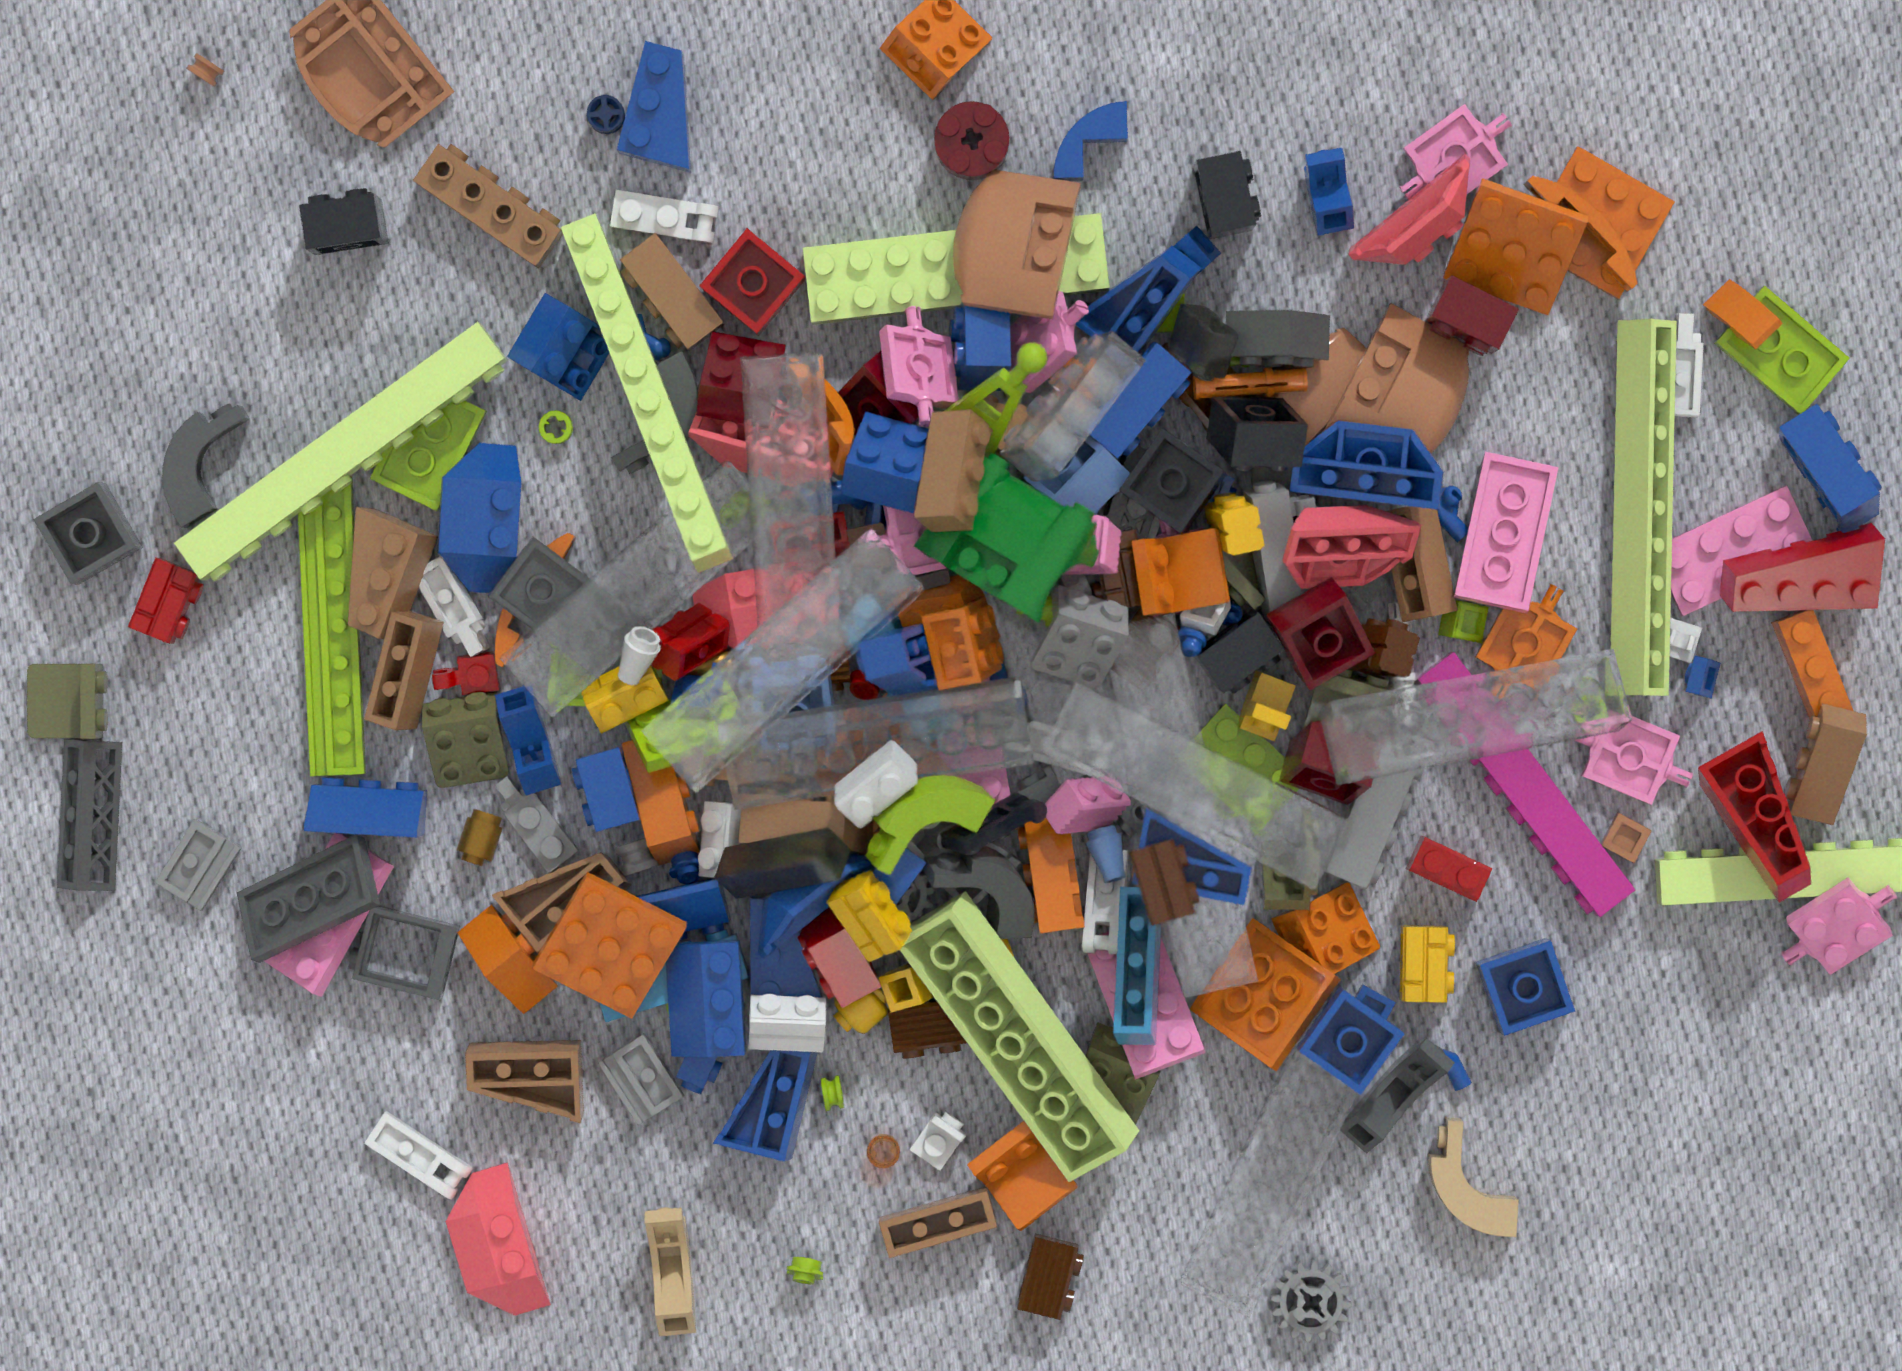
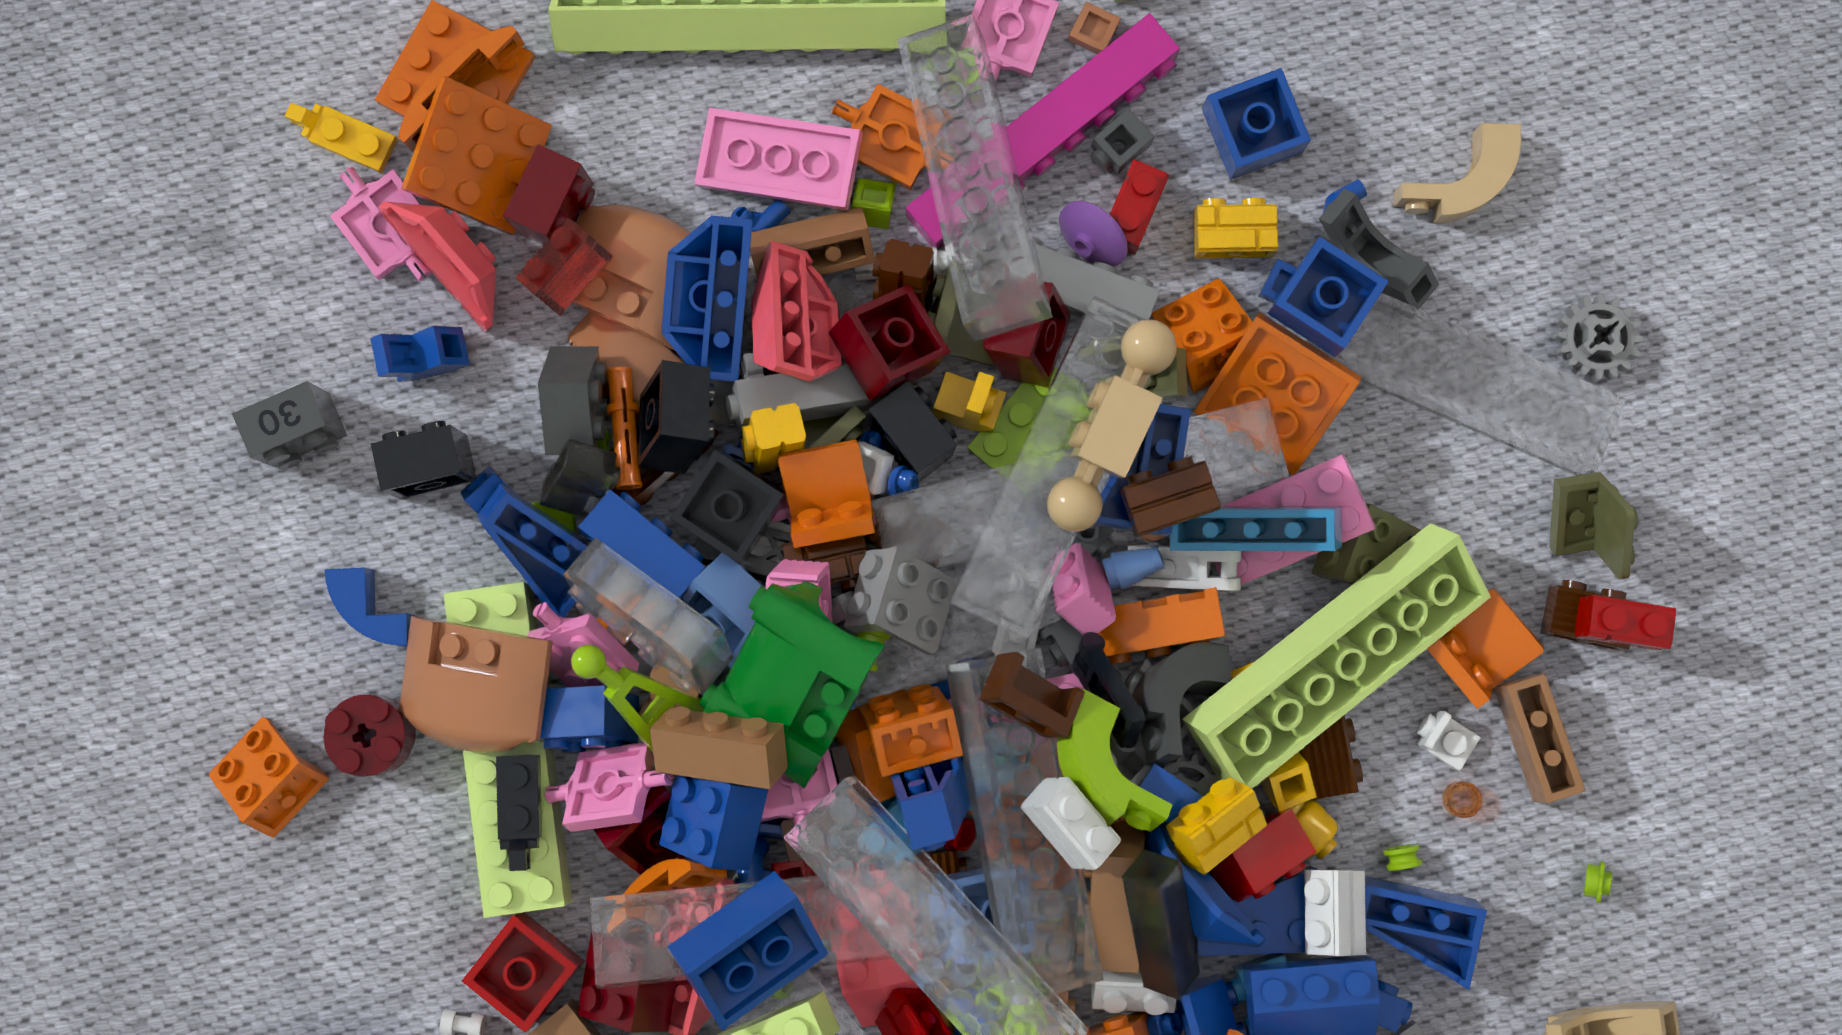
camera: 90 degrees left, 5 degrees down
none -> dark grey brick [232,381,347,470]
none -> yellow hinge [285,102,398,174]
none -> black hinge [496,754,542,871]
none -> clear red brick [516,218,612,316]
none -> blue slope [667,871,829,1031]
none -> reddish brown panel [979,652,1085,738]
none -> tan brick [1047,319,1177,532]
none -> medium lavender dish [1059,201,1128,267]
none -> dark grey brick [1091,108,1155,175]
none -> olive bracket [1549,472,1638,580]
none -> red brick [1575,595,1676,650]

